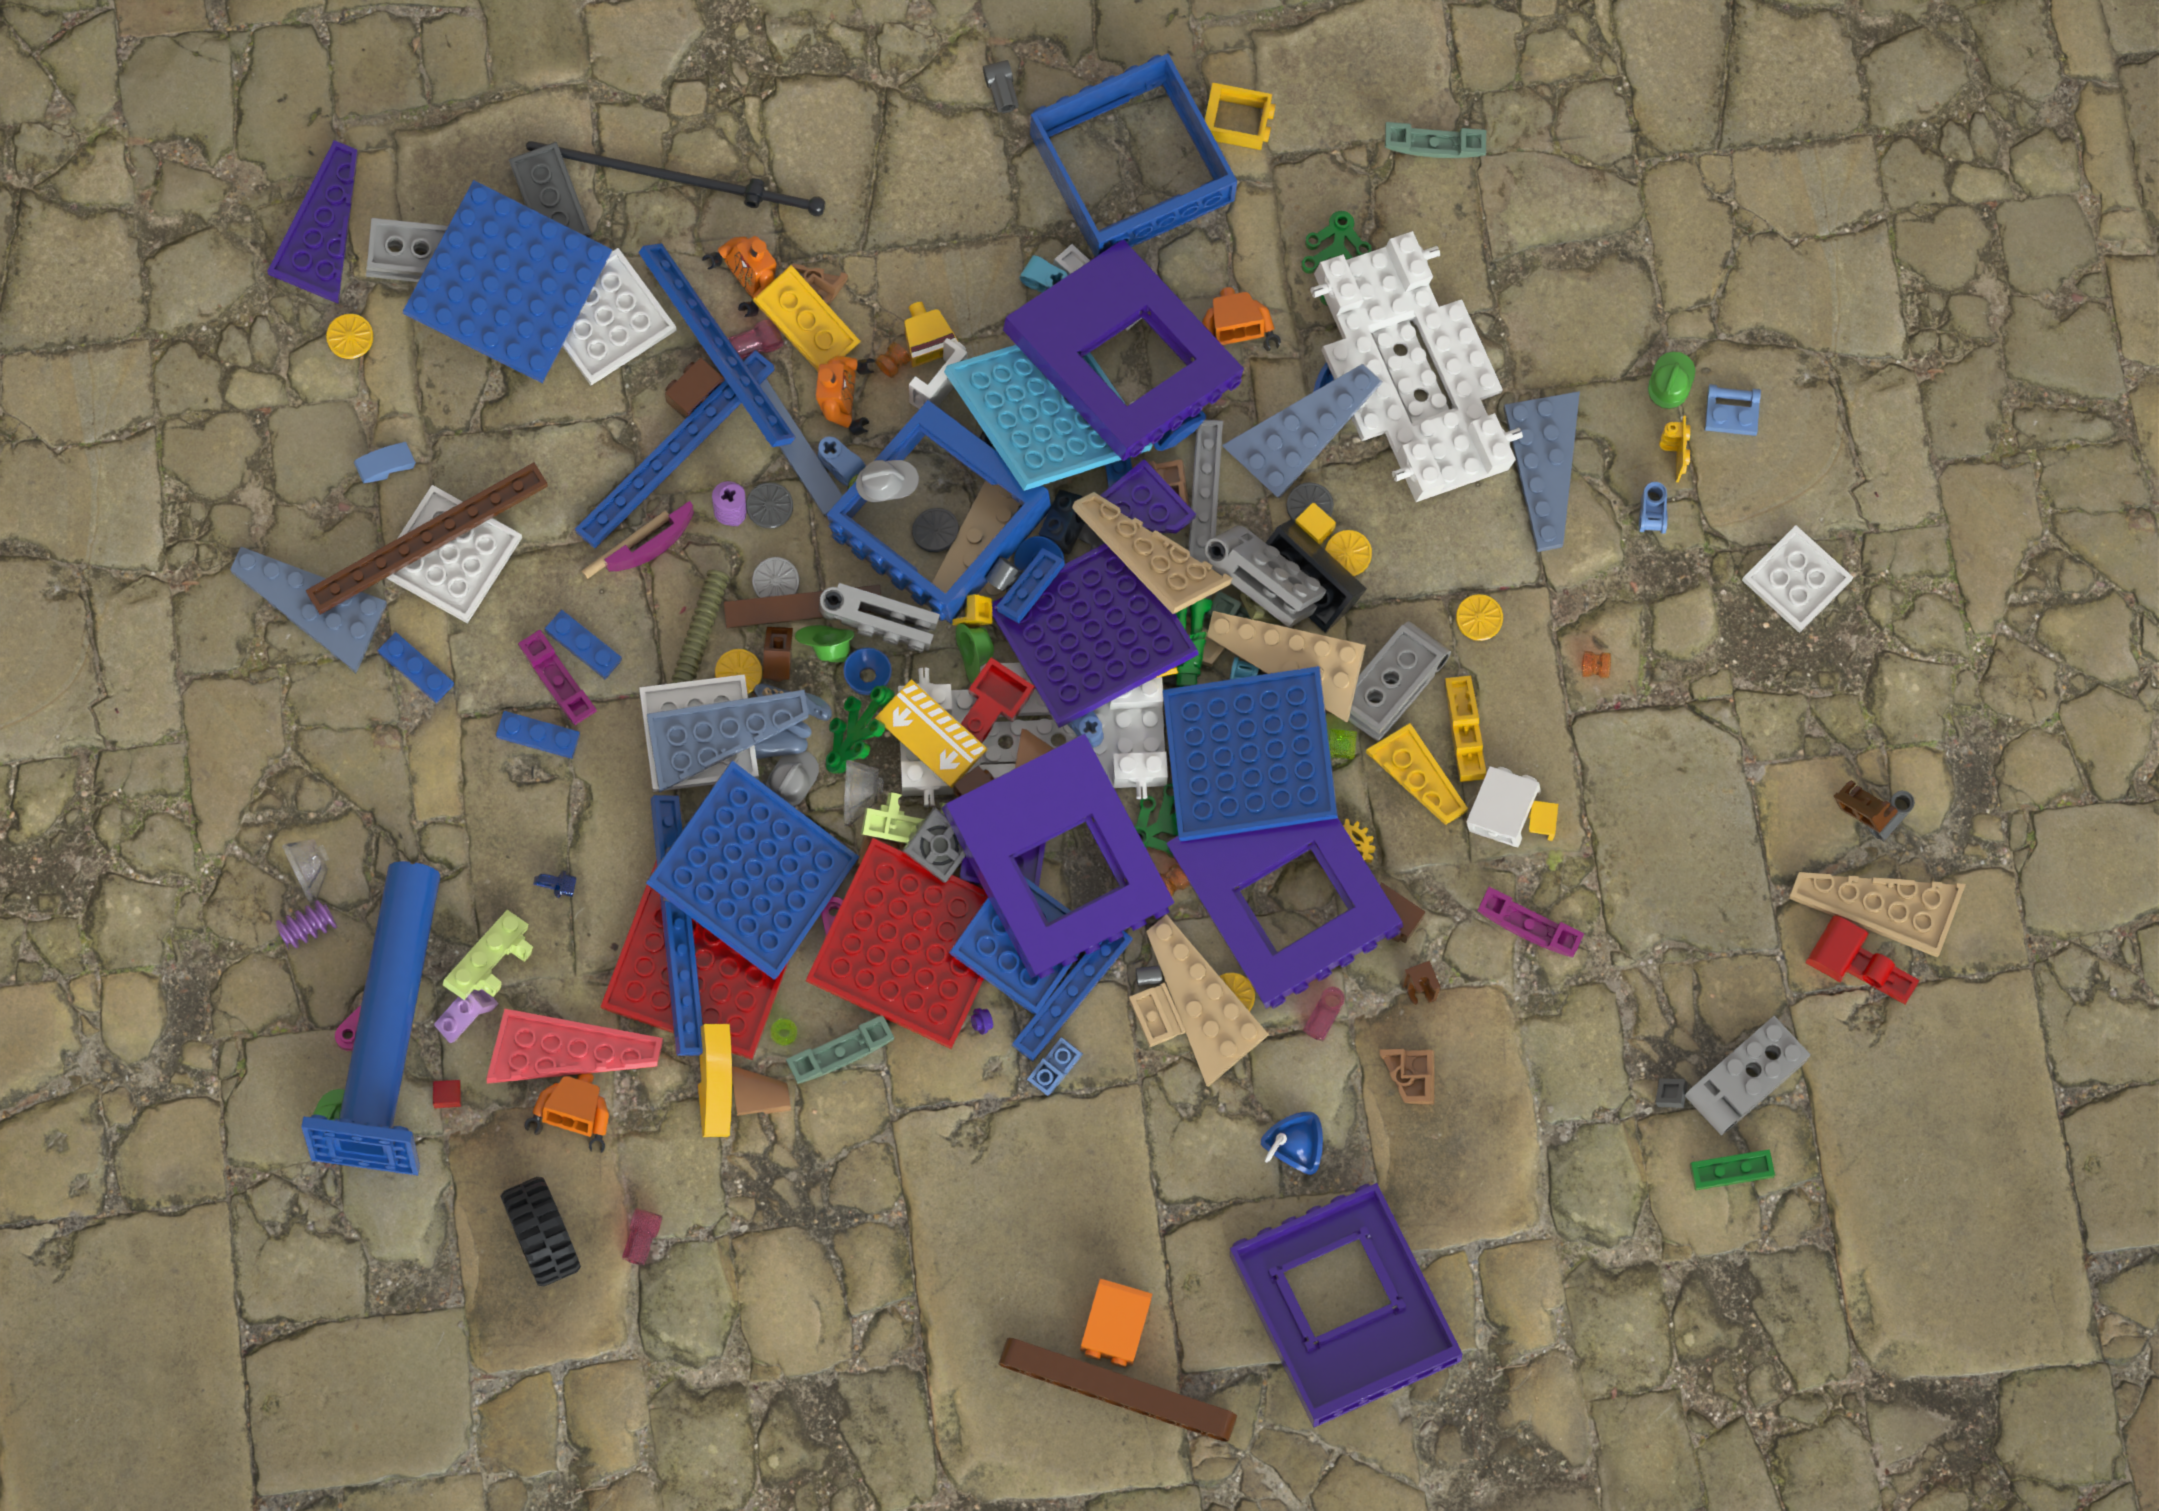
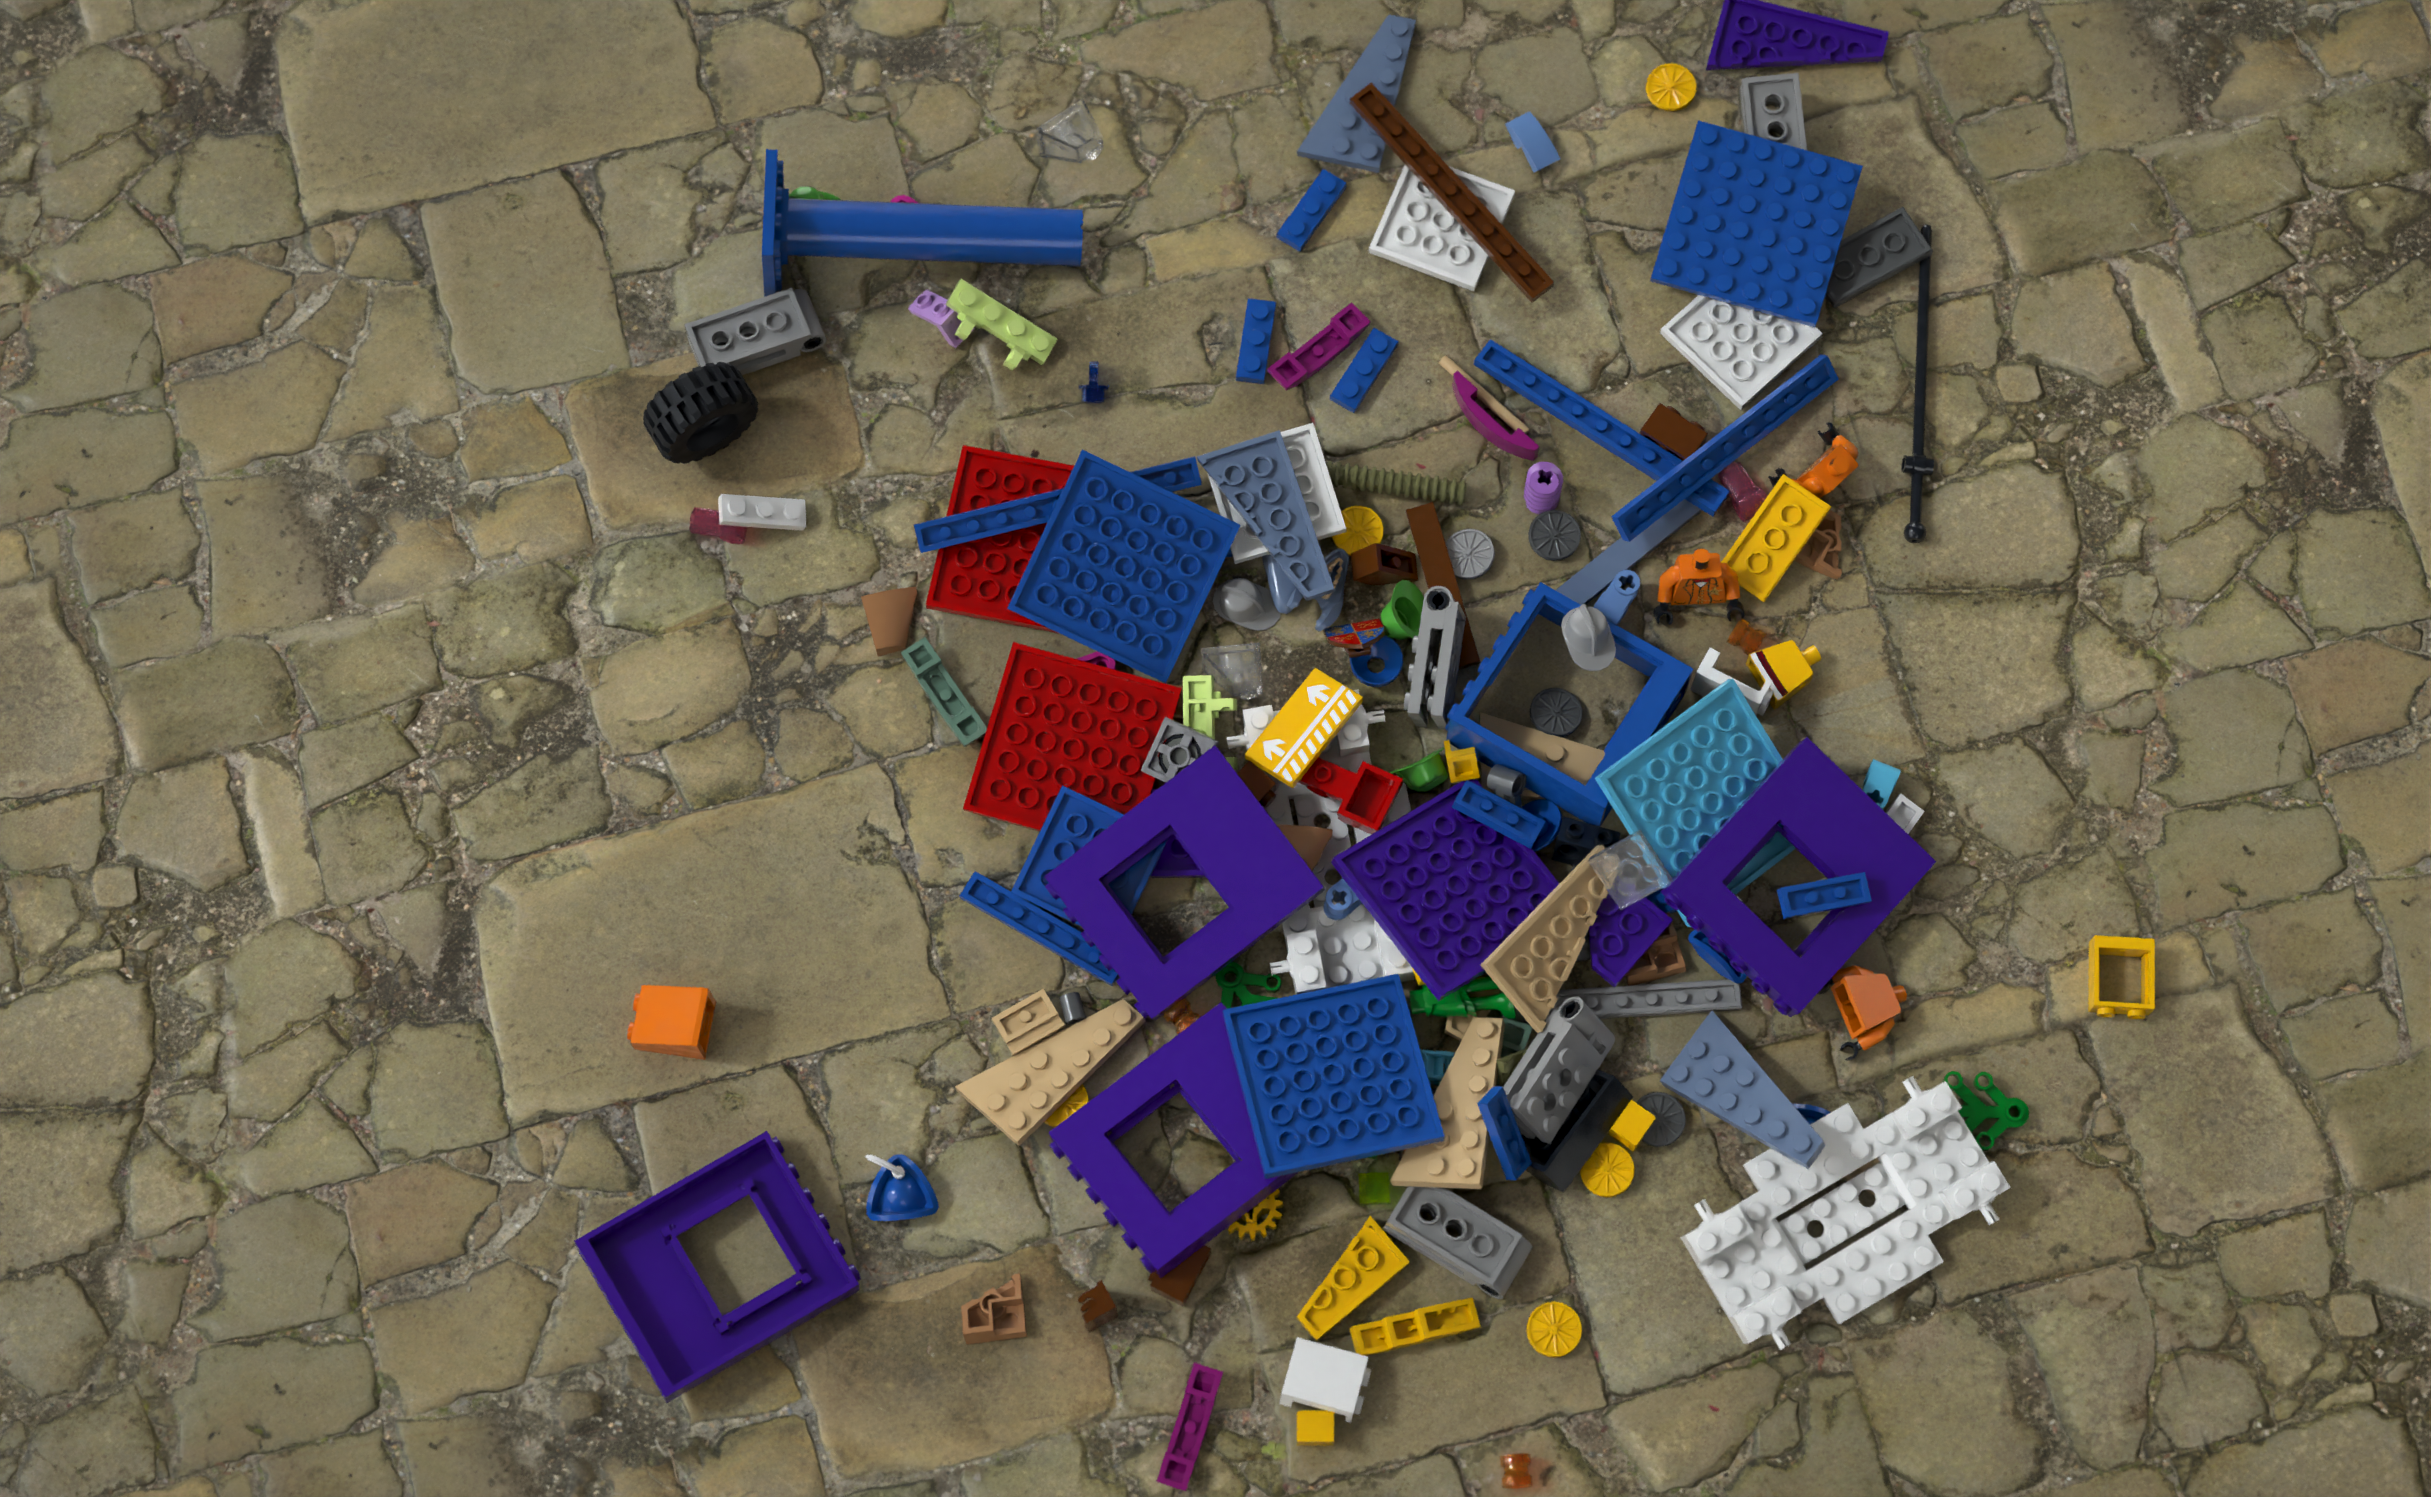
camera: 90 degrees right, 0 degrees up
medium lavender piece [276,900,337,950] -> none
red slope [433,1080,461,1108] -> none
coral wing [486,1009,663,1084] -> none
orange torso [524,1073,609,1153] -> none
yellow slope [698,1024,732,1137] -> none
clear neon green plate [771,1019,797,1046] -> none
green plant [826,685,895,774] -> none
dark purple plate [971,1008,993,1035] -> none
dark grey piece [983,60,1019,113] -> none
reddish brown beam [998,1338,1237,1442] -> none
medium blue slope [1027,1037,1083,1096] -> none
blue door [1030,53,1237,257] -> none
clear pink piece [1303,987,1345,1042] -> none
sand green slope [1385,122,1486,158] -> none
sand blue wing [1503,391,1580,552] -> none
none -> light grey hinge [684,288,826,375]
none -> white plate [718,494,806,531]
none -> shield [1323,618,1385,658]
none -> blue plate [1477,1086,1532,1180]
none -> clear plate [1588,830,1673,910]
none -> blue plate [1777,872,1872,919]

